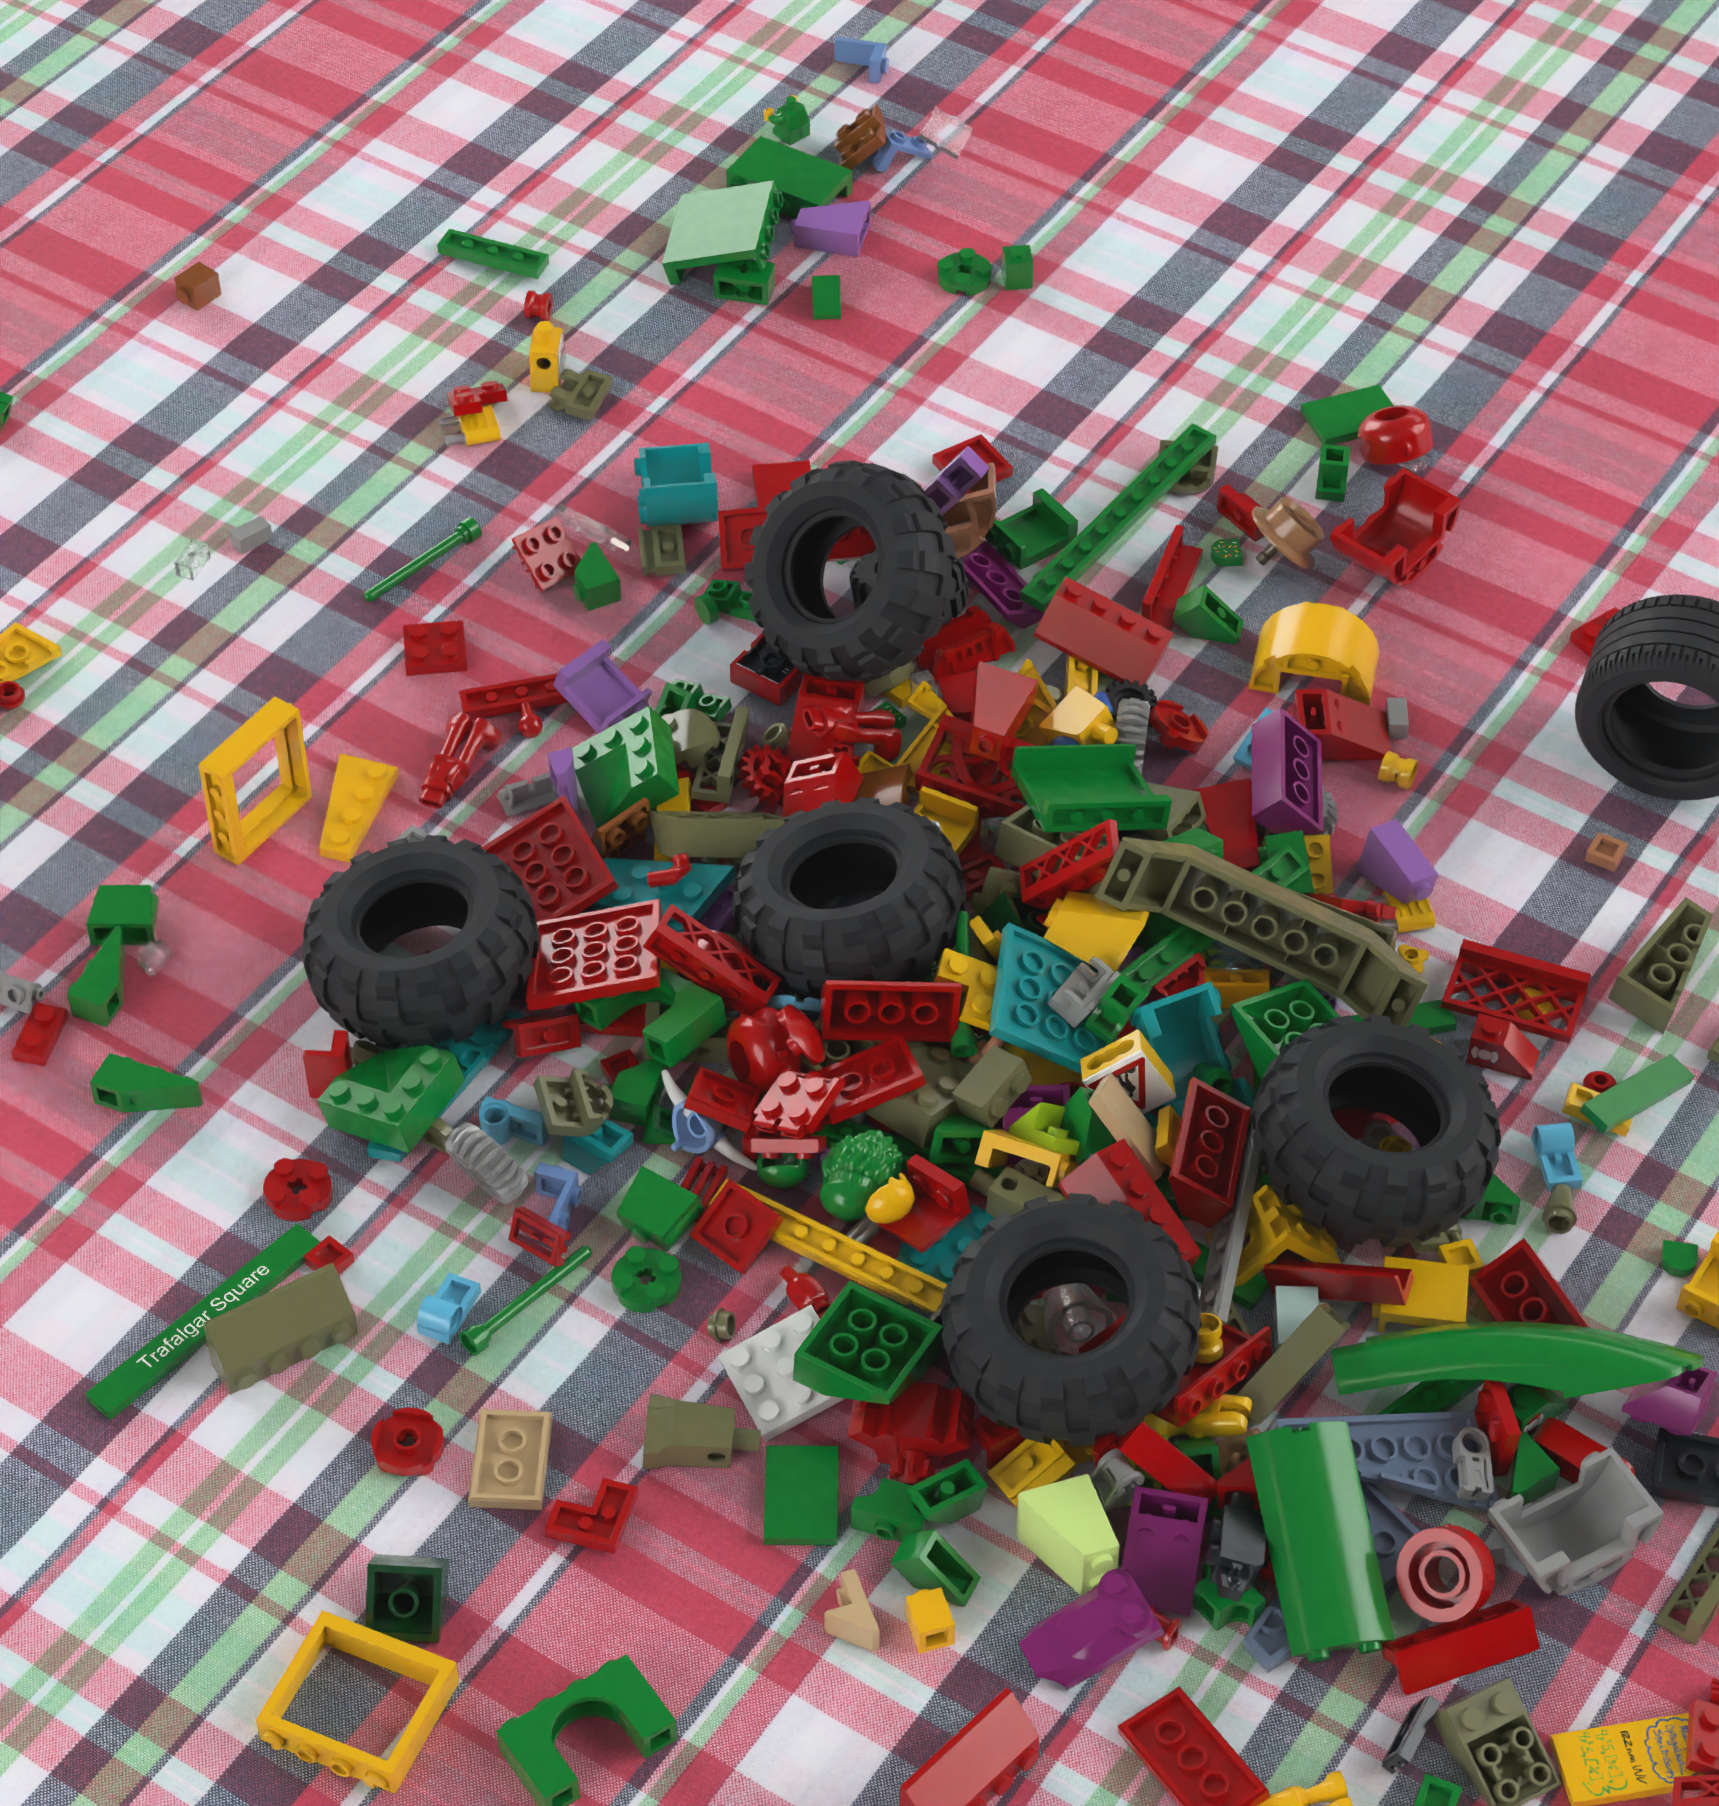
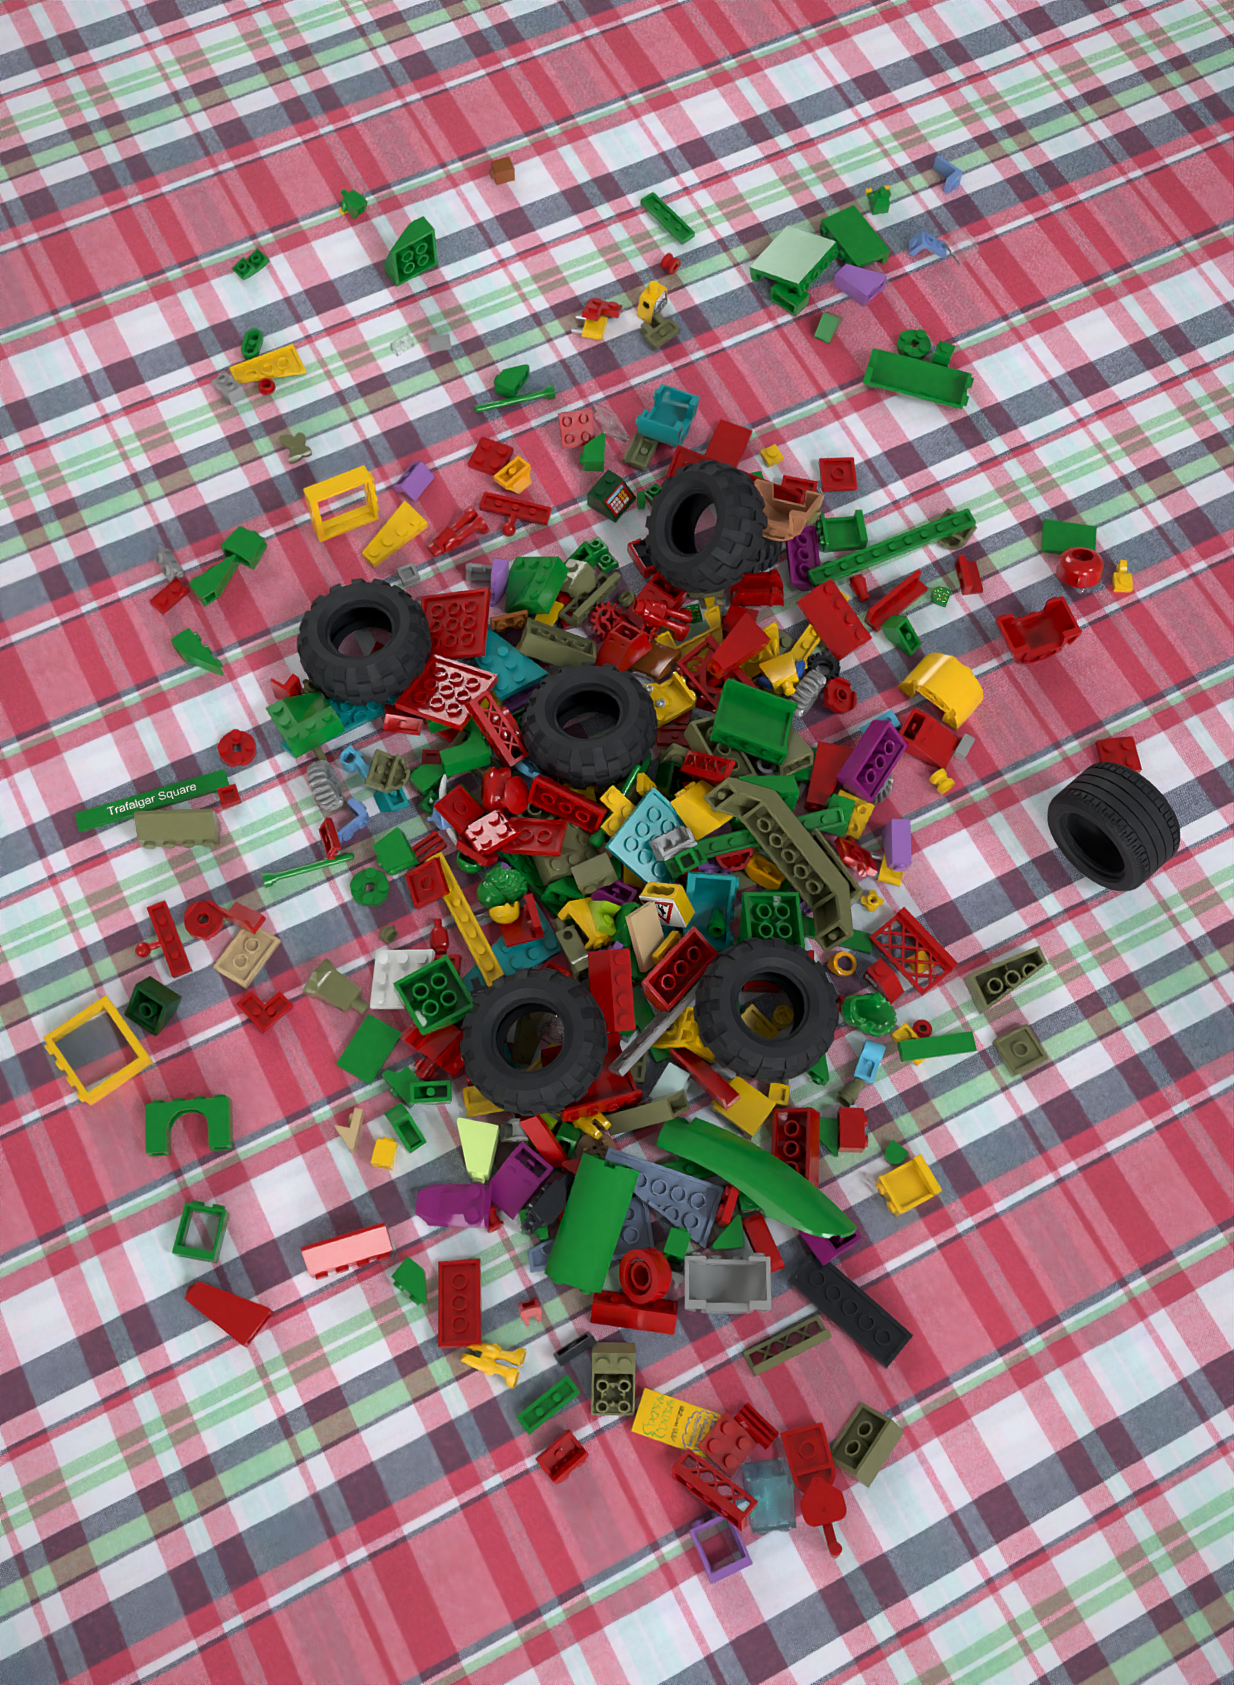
camera: 25 degrees right, 20 degrees up
clear plate [137,940,173,977] -> none
medium azure plate [417,1273,481,1344] -> none
medium lavender panel [553,639,652,734] -> none
red arm [647,853,692,888] -> none
dark orange slope [834,104,886,170] -> none
medium lavender slope [923,446,989,515] -> none
yellow wheel [1195,1313,1223,1363] -> none
medium nougat piece [1252,497,1325,569] -> none
green brick [1315,444,1351,502] -> none
light grey piece [1452,1426,1494,1502] -> none
nougat plate [1585,832,1628,872] -> none
none -> red plate [135,900,193,978]
none -> red panel [217,902,266,934]
none -> olive animal [279,432,312,464]
none -> green slope [384,216,438,287]
none -> green slope [391,1257,428,1306]
none -> medium lavender panel [392,461,434,501]
none -> light orange slope [493,455,532,494]
none -> green slope [494,364,530,398]
none -> tile [517,1298,542,1326]
none -> dark green slope [587,469,636,523]
none -> green brick [663,1226,692,1265]
none -> green tile [819,1118,838,1157]
none -> red brick [837,1107,868,1153]
none -> green hair [841,992,897,1037]
none -> red cone [849,574,870,602]
none -> green cylinder [863,348,974,409]
none -> yellow plate [1112,560,1133,592]

